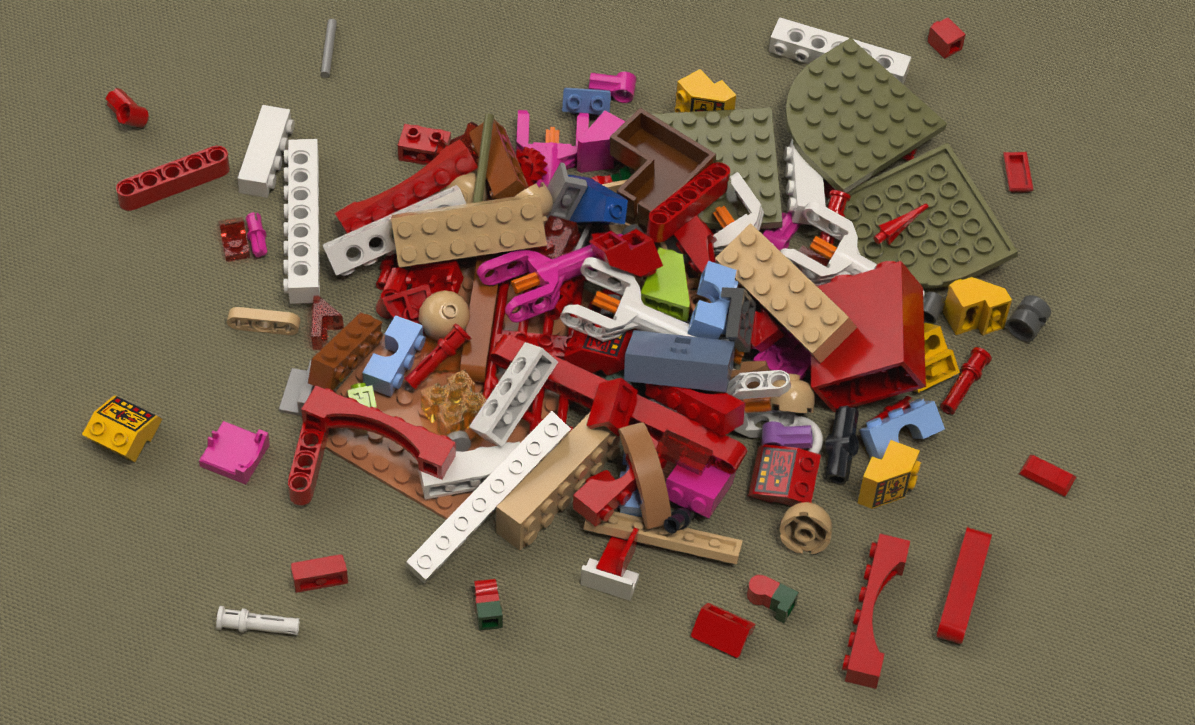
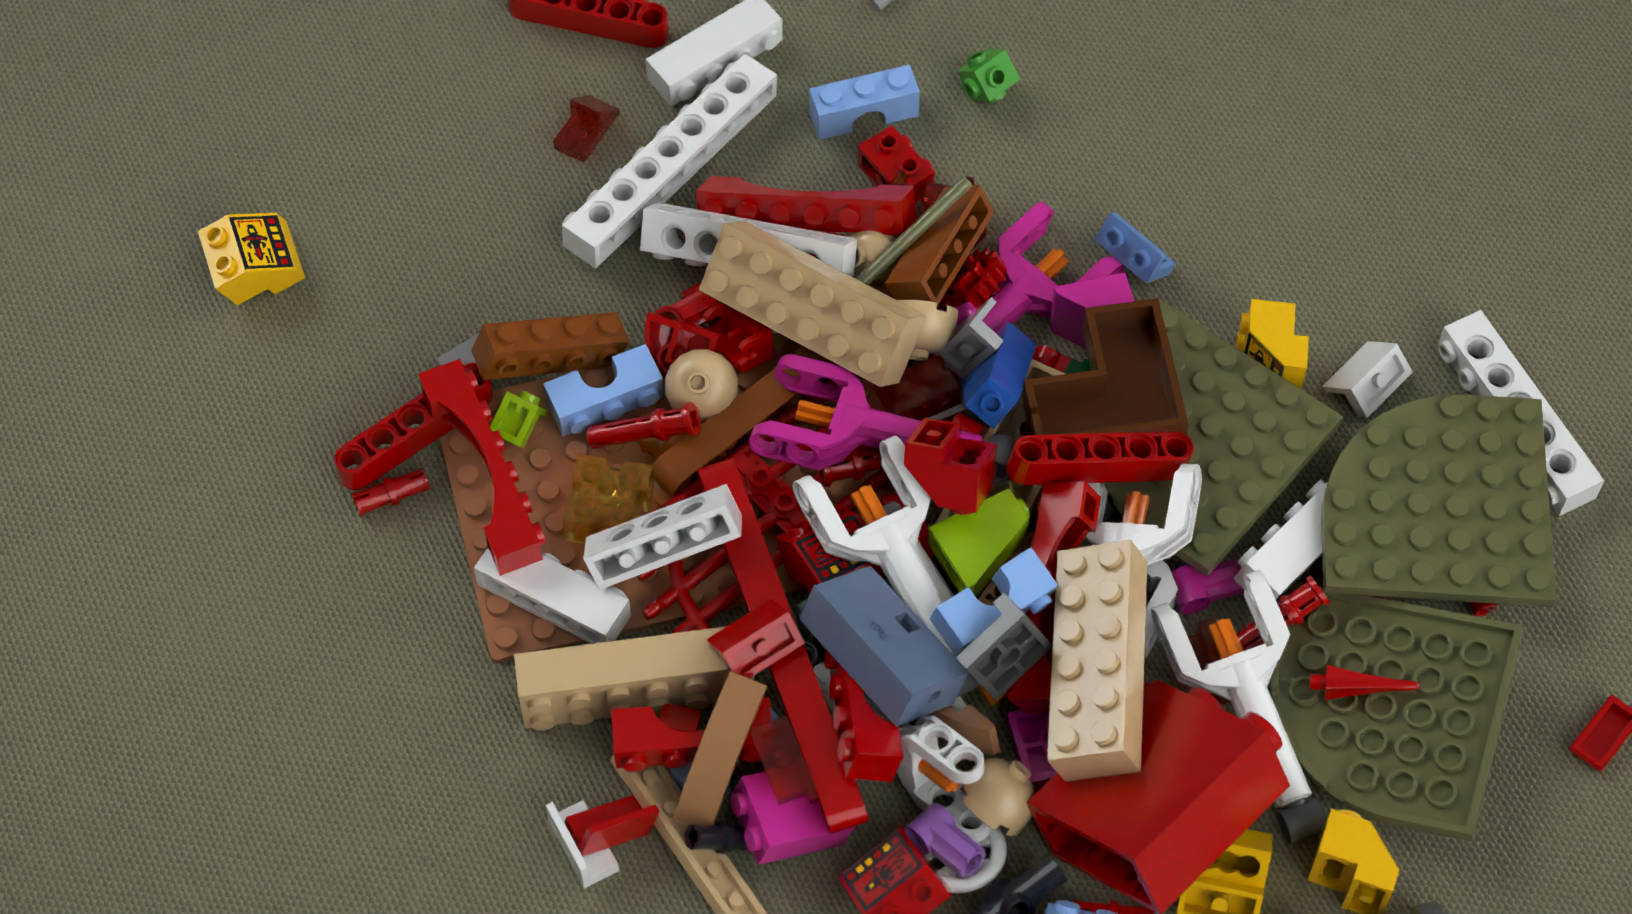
camera: 45 degrees right, 5 degrees up
dark pink piece [199,421,270,485] -> none
white pin [216,606,300,636] -> none
tan beam [227,307,301,335] -> none
dark pink axle [245,212,267,258] -> none
red panel [291,554,348,593] -> none
clear red slope [311,295,344,350] -> none
white brick [405,411,571,584] -> none
light grey tile [447,431,471,452] -> none
leg [474,579,503,631] -> none
dark pink piece [589,72,637,103] -> none
none -> red pin [351,467,430,516]
none -> light blue arch [809,64,920,140]
none -> bright green brick [957,49,1020,103]
none -> white panel [1322,341,1413,418]

